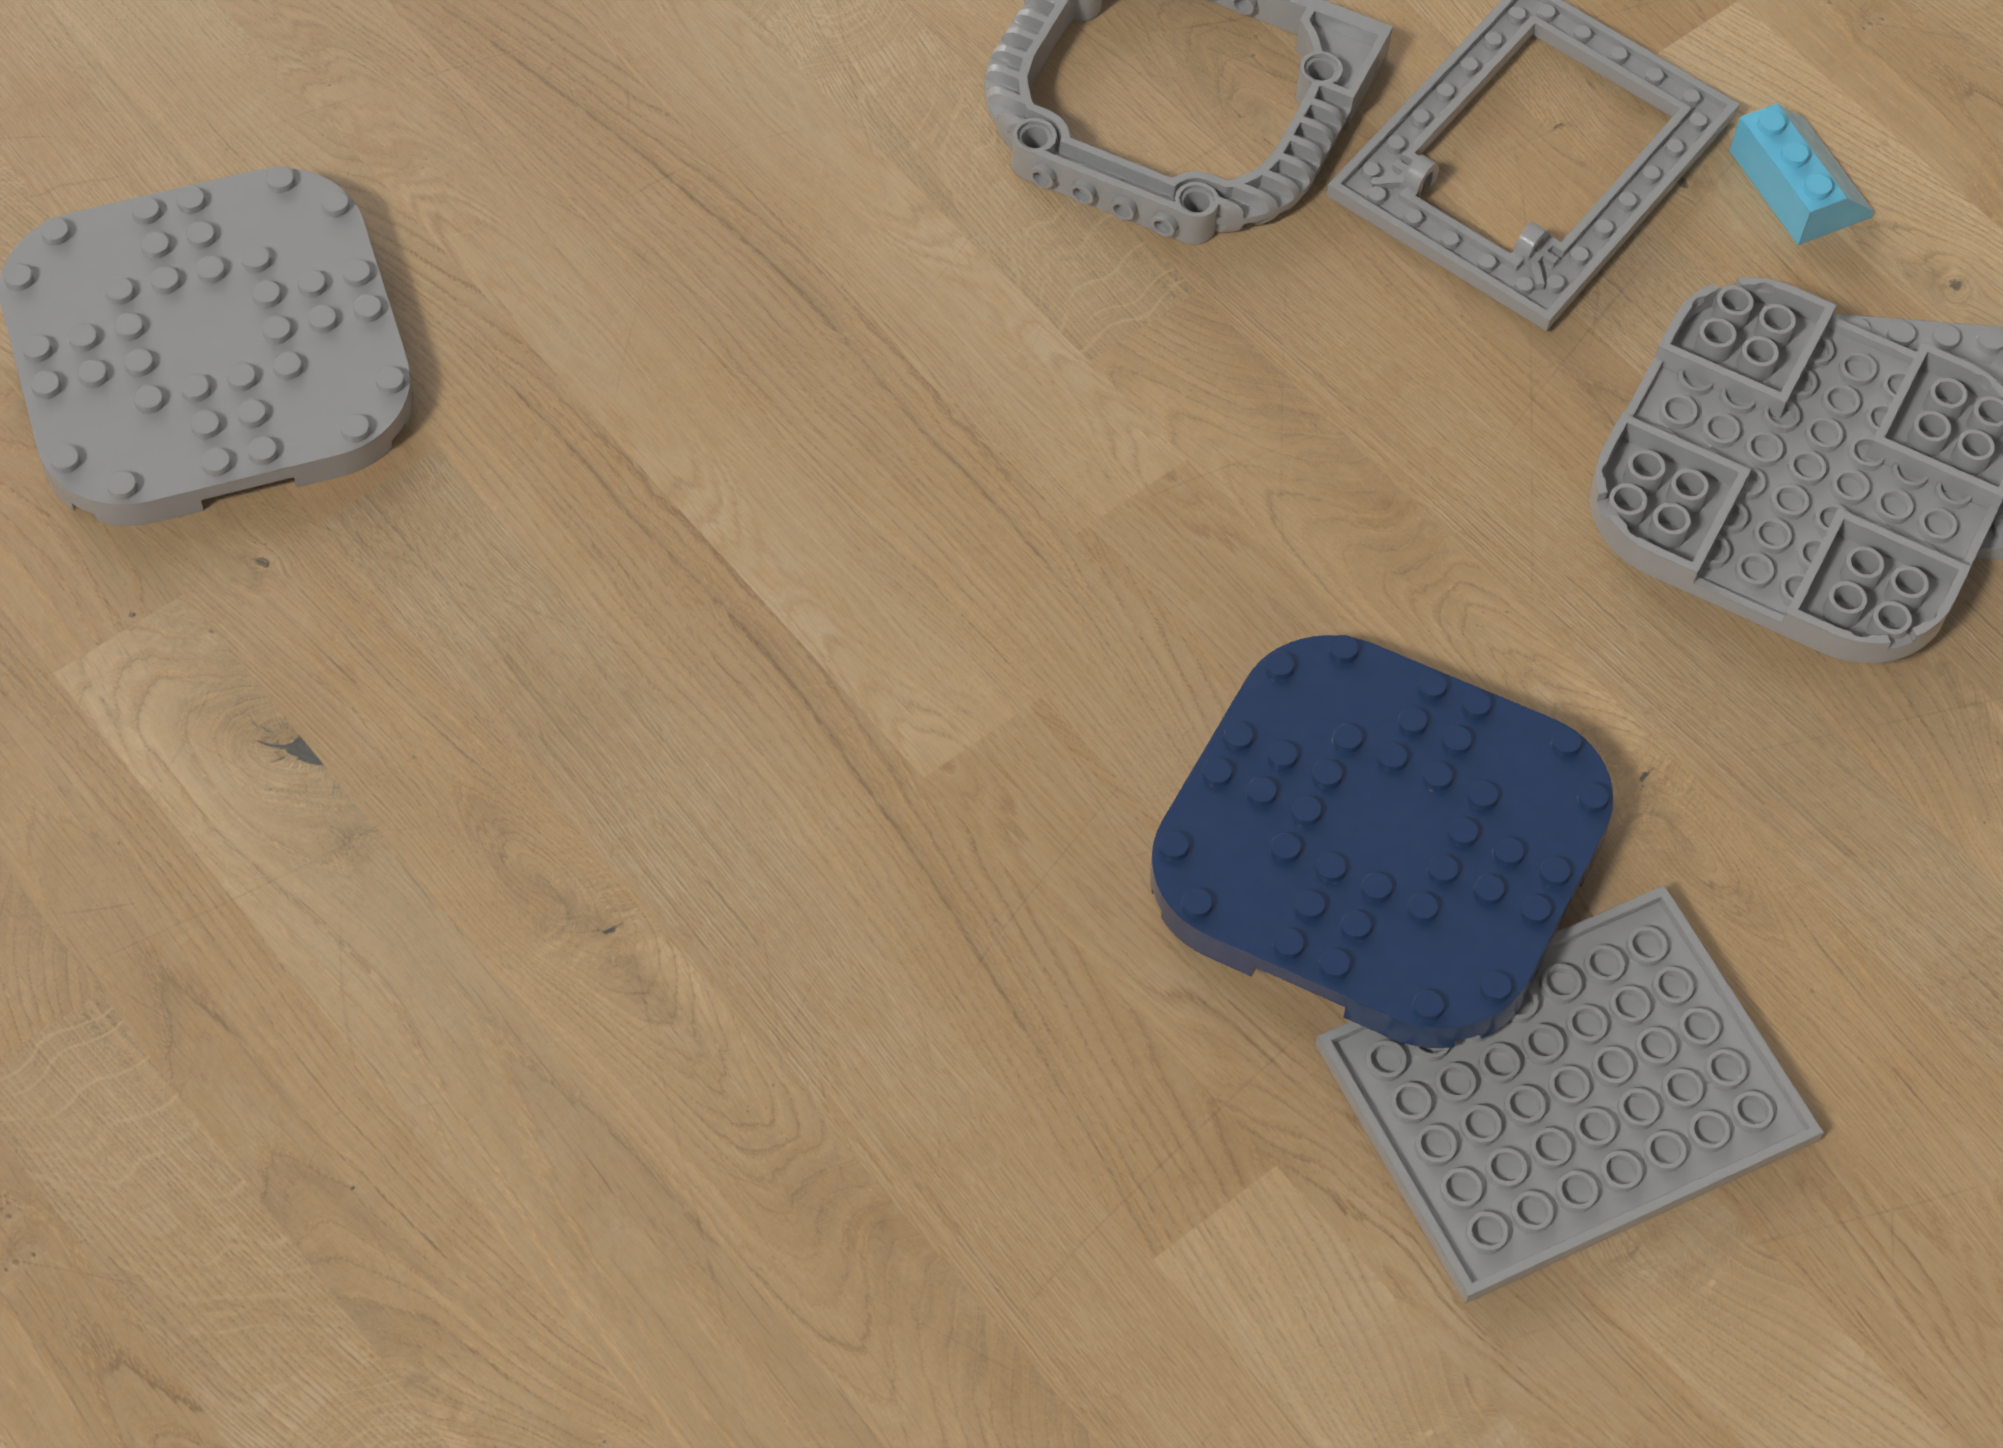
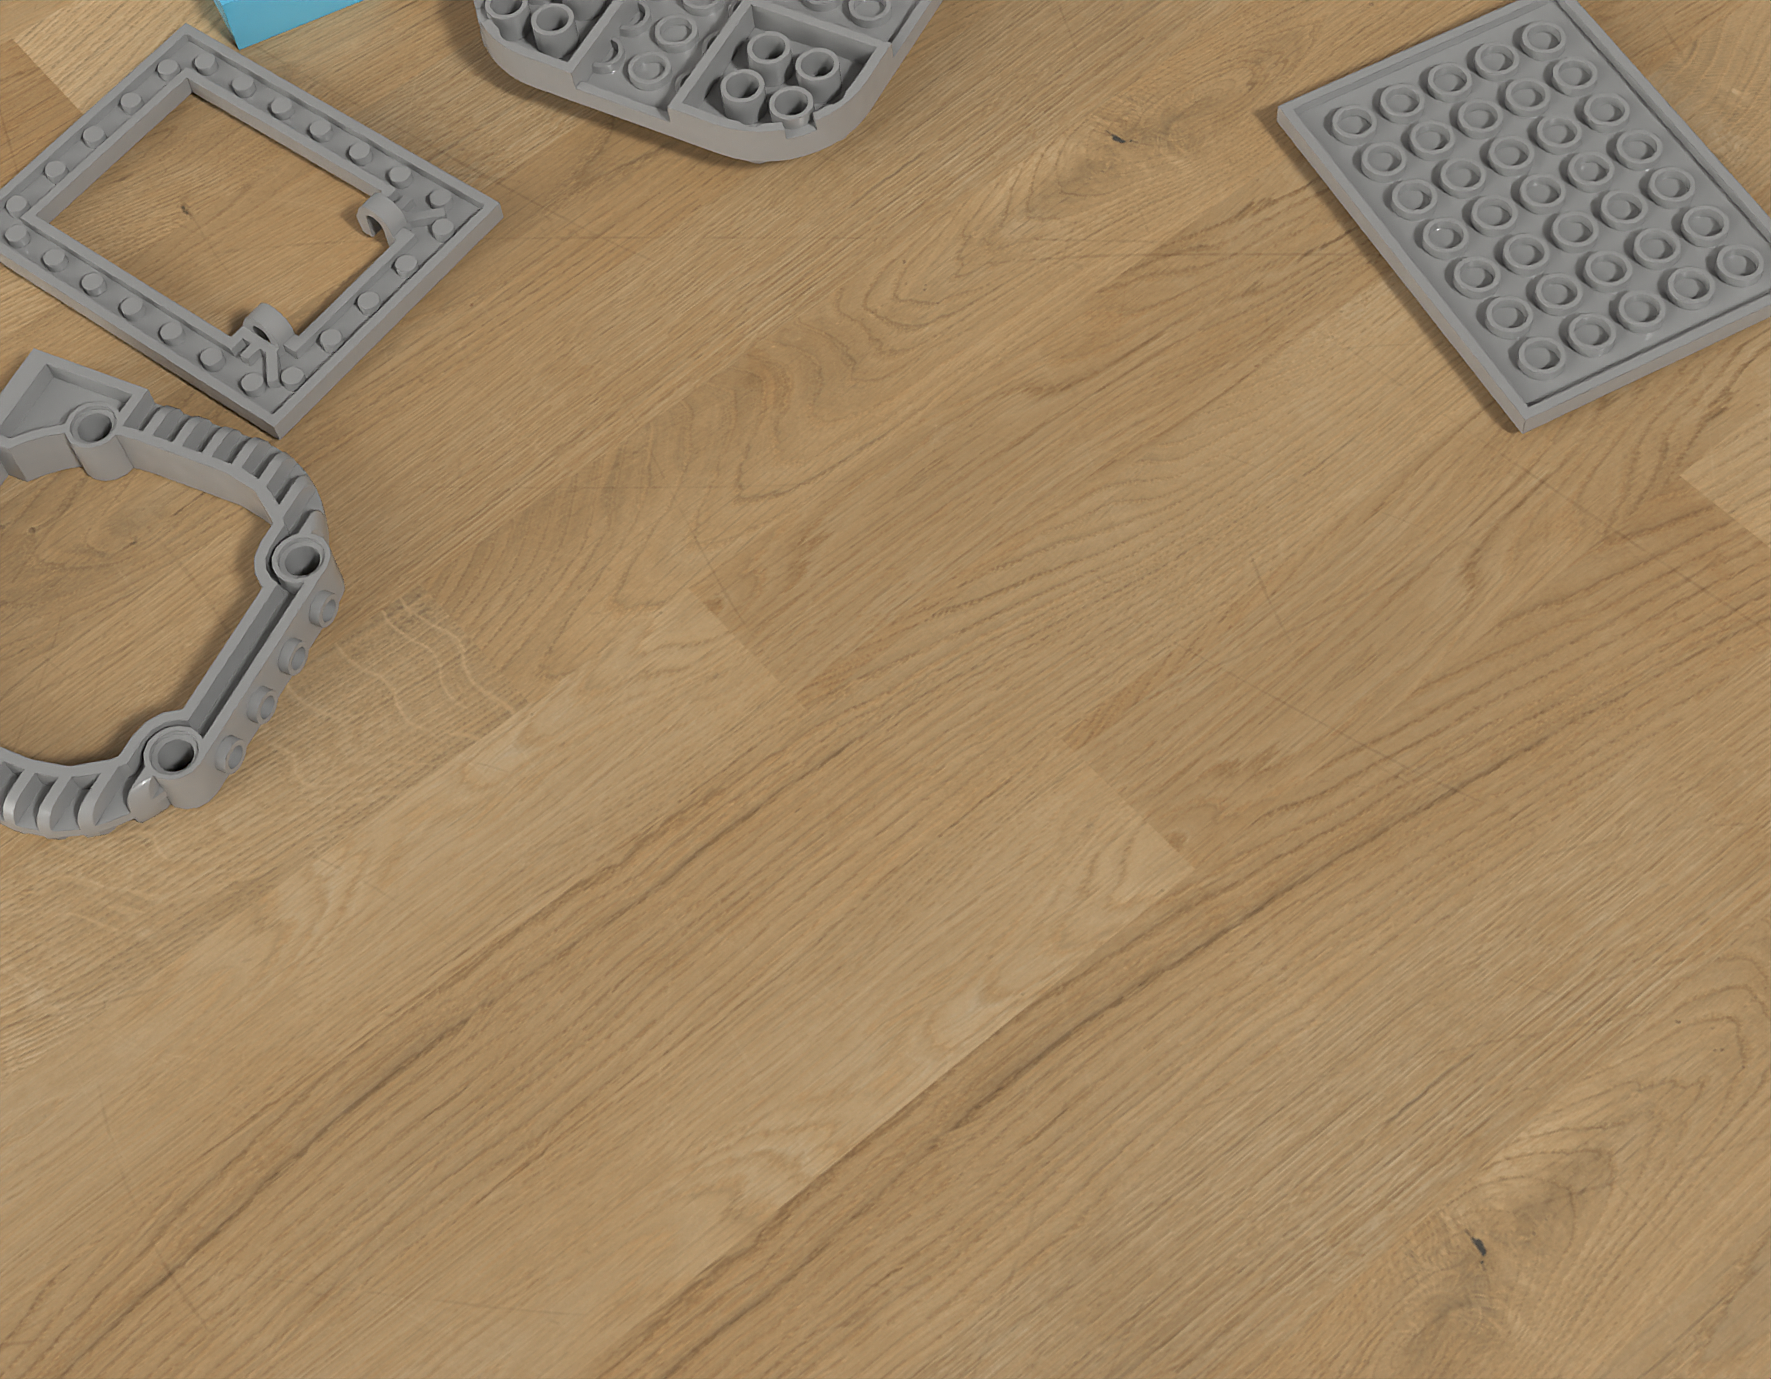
camera: 80 degrees left, 0 degrees up
dark blue plate [1150,635,1613,1048] -> none

